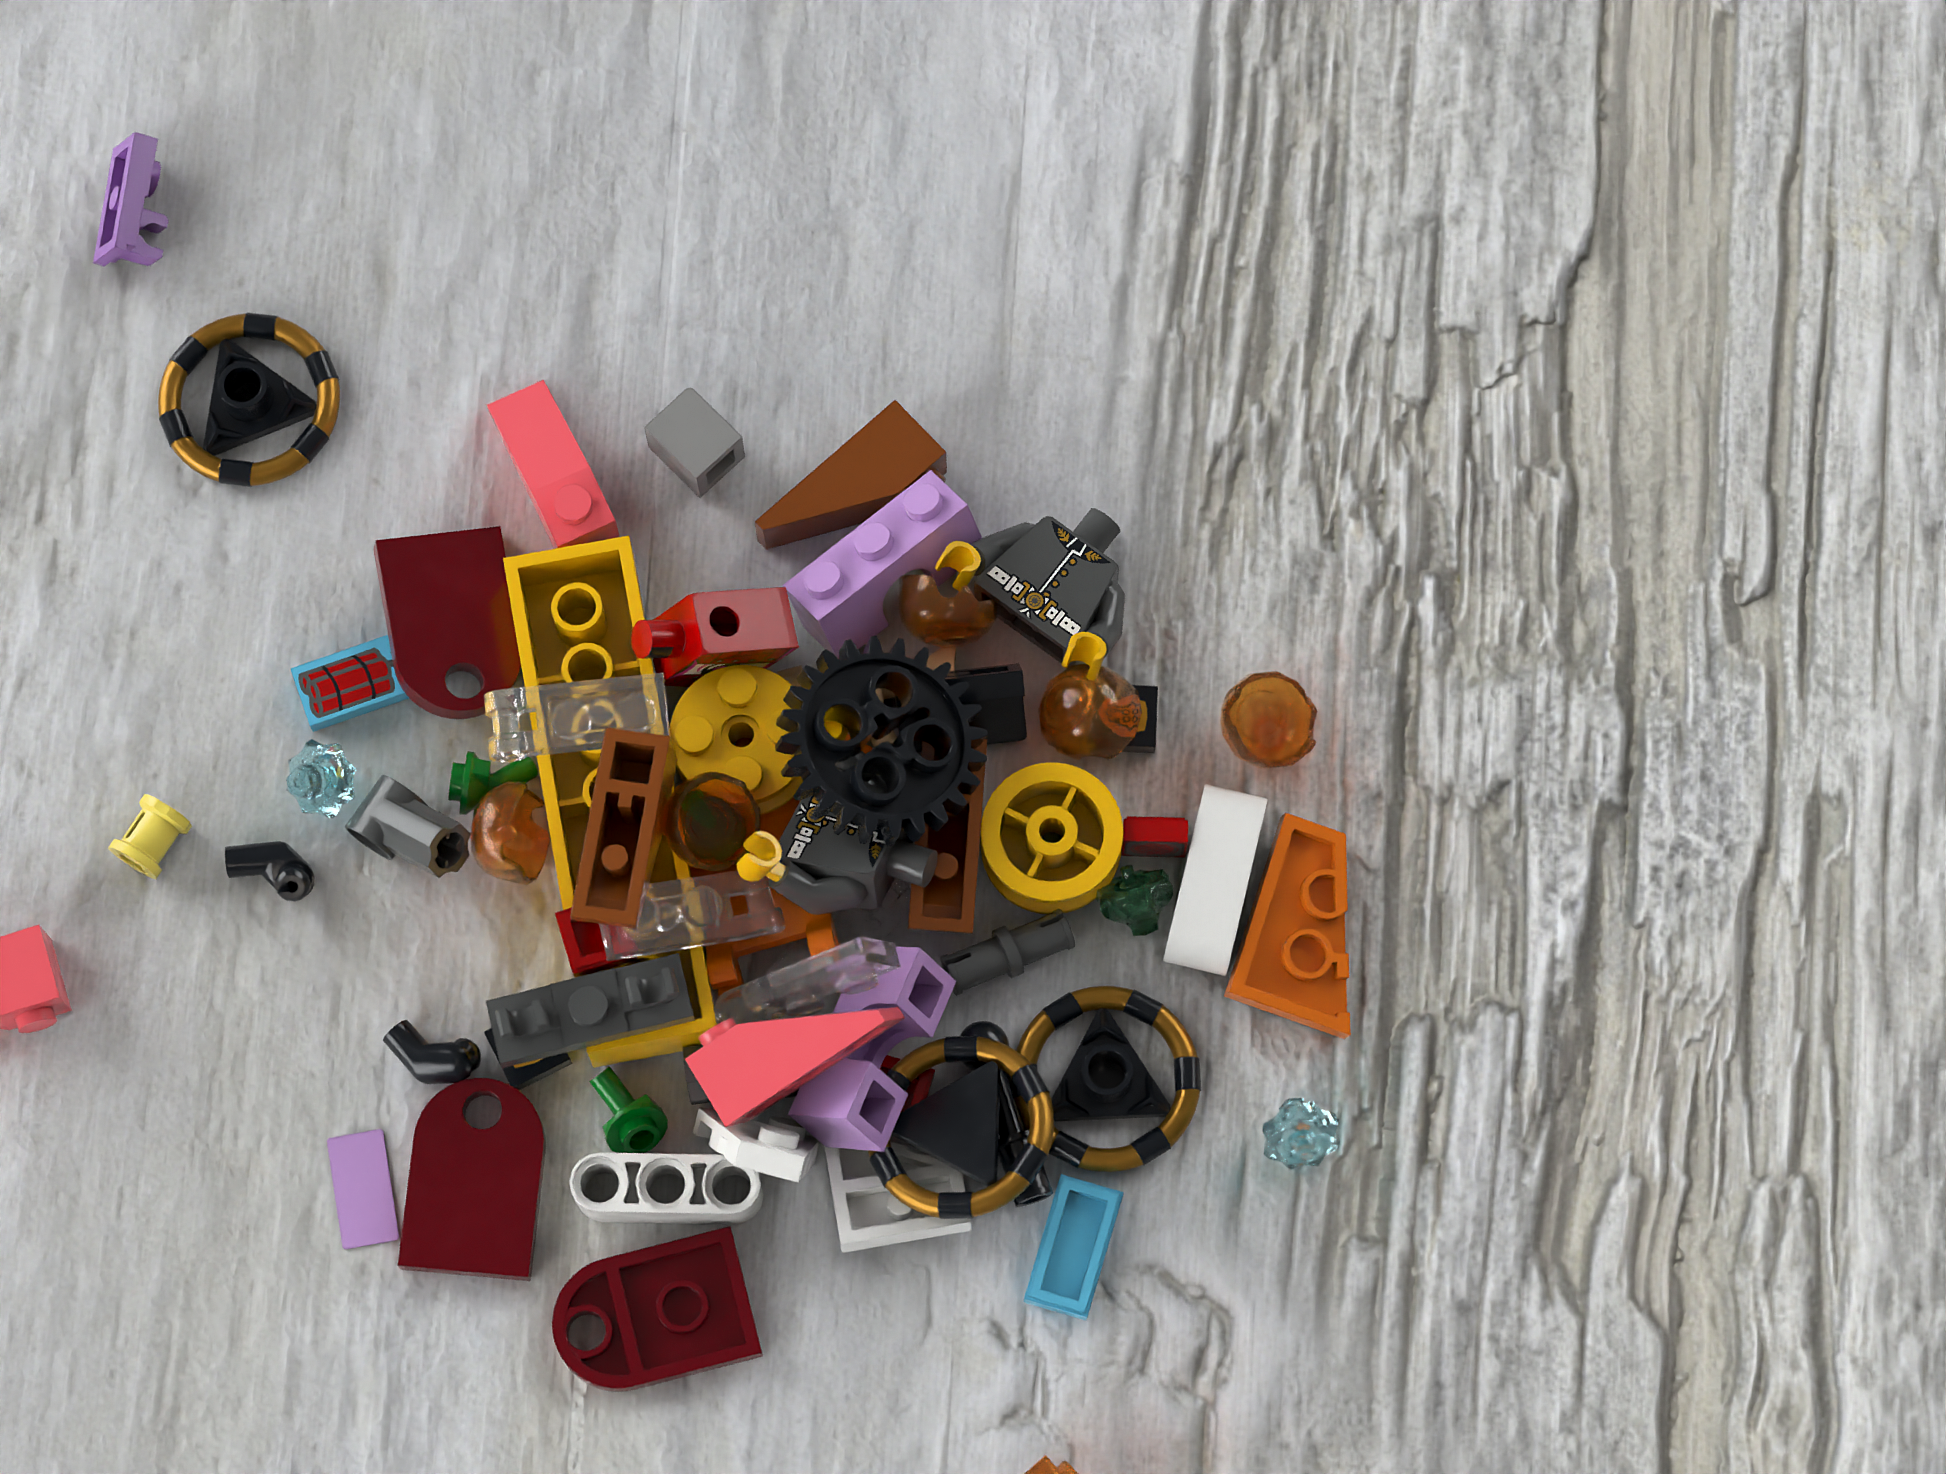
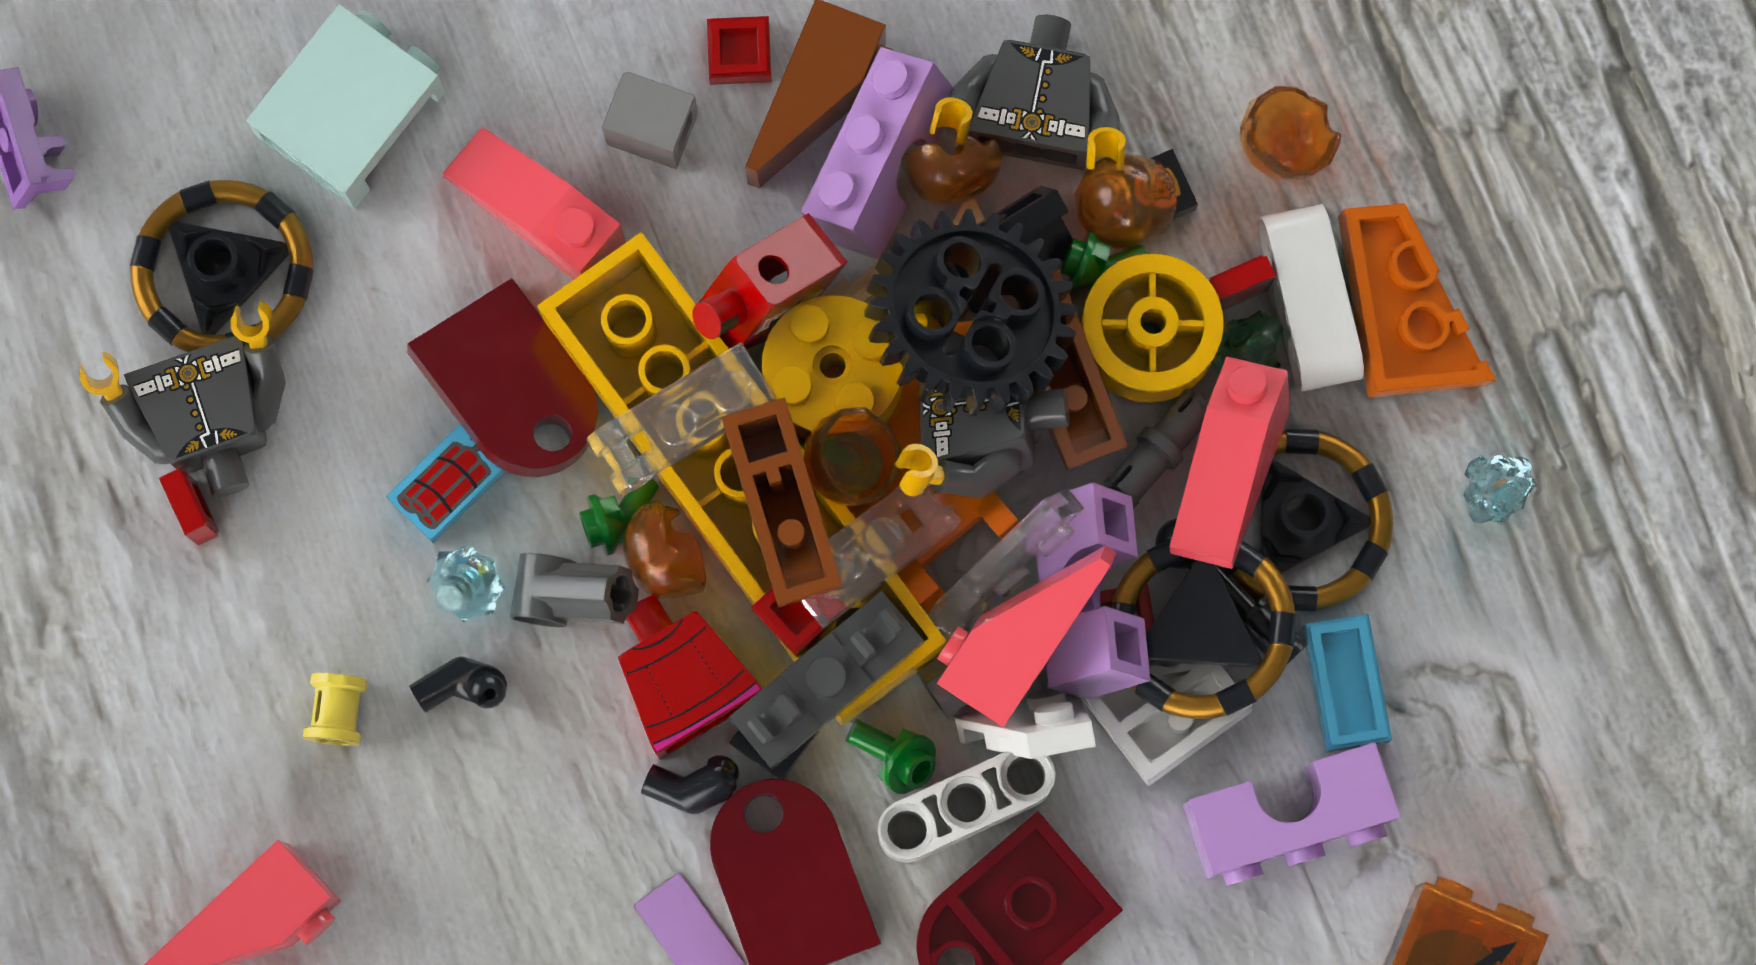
camera: 25 degrees left, 5 degrees up
none -> dark grey torso [79,301,286,497]
none -> red tile [159,469,219,545]
none -> light aqua panel [246,4,446,209]
none -> red torso [618,594,762,760]
none -> red tile [707,16,772,85]
none -> green plate [1060,231,1149,291]
none -> coral slope [1169,356,1289,569]
none -> lavender arch [1183,742,1400,886]

